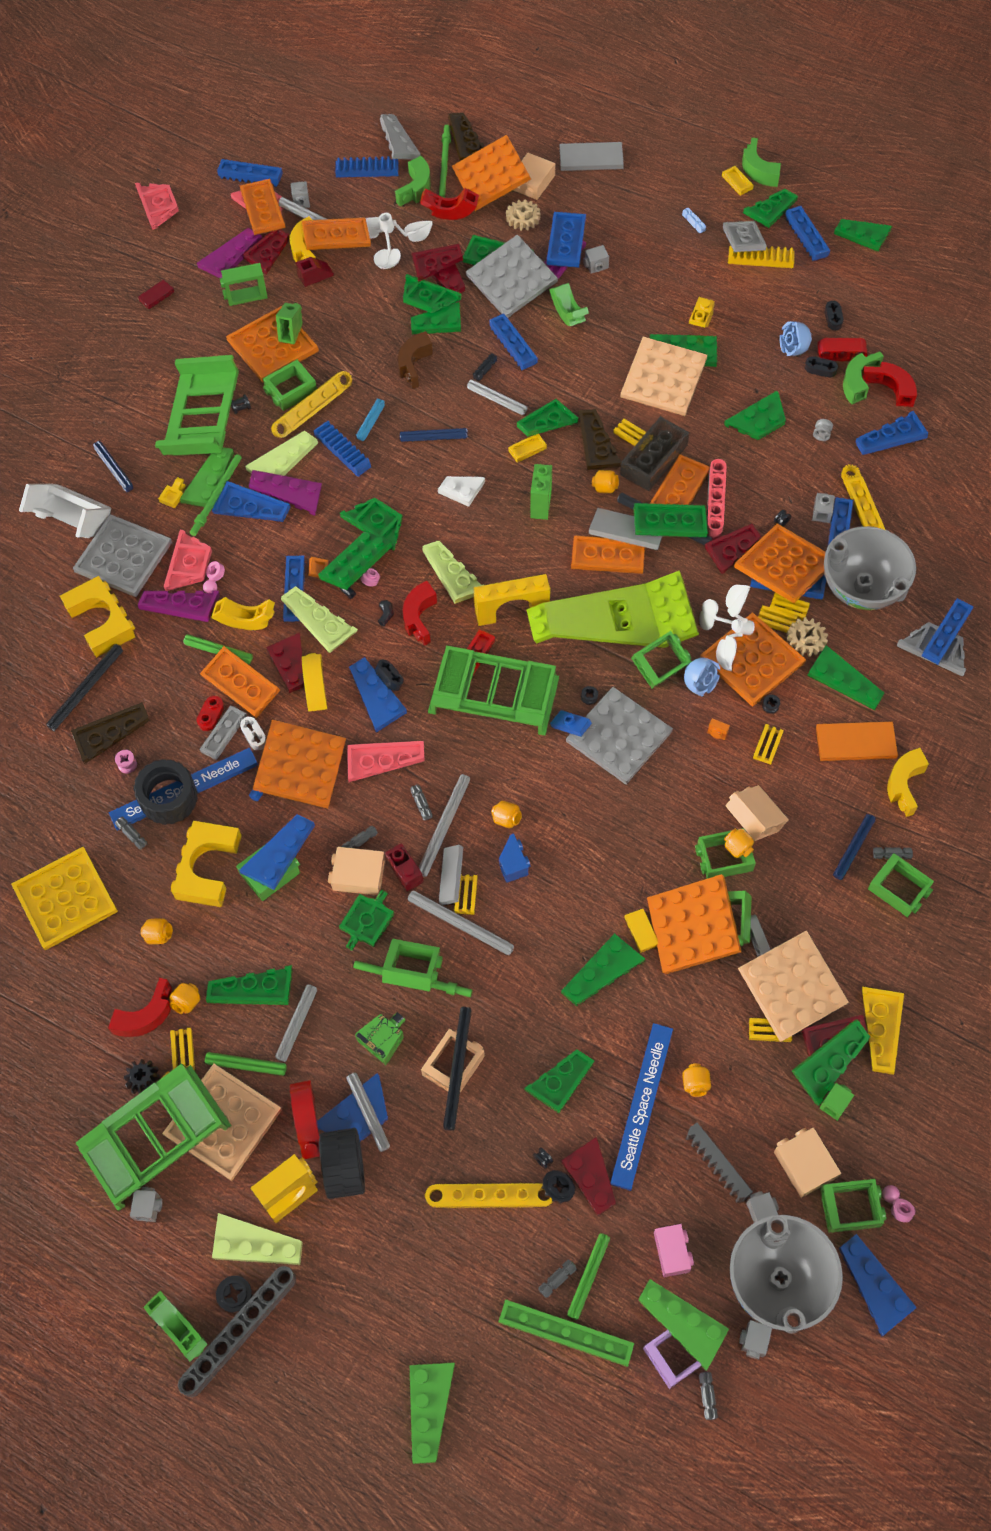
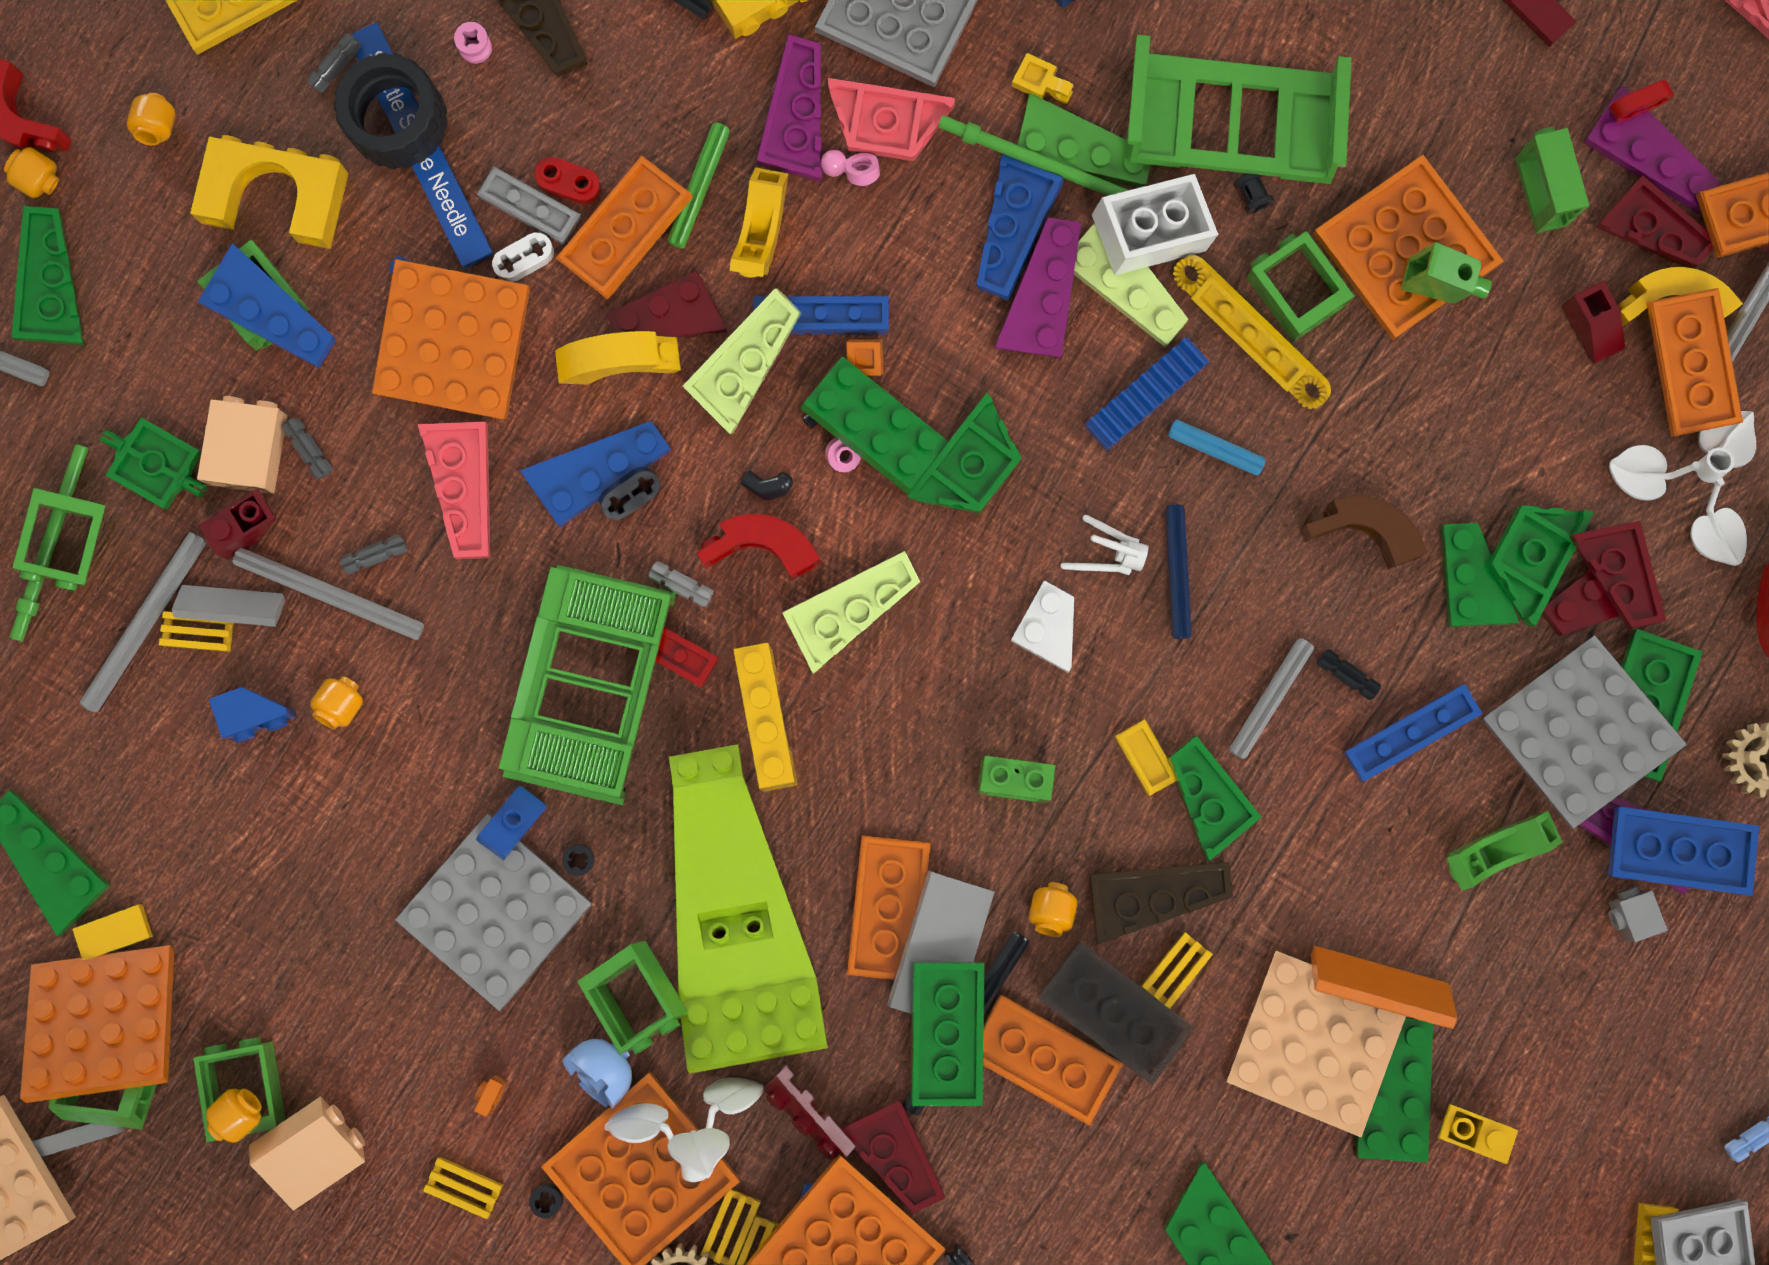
camera: 90 degrees right, 20 degrees up
coral beam [706,459,726,540] -> none
none -> light grey axle [648,562,713,607]
none -> dark red wing [763,1066,856,1160]
none -> white plant [1061,515,1148,575]
none -> white brick [1092,174,1218,276]
none -> orange tile [1310,945,1458,1029]
none -> red beam [1609,80,1674,123]

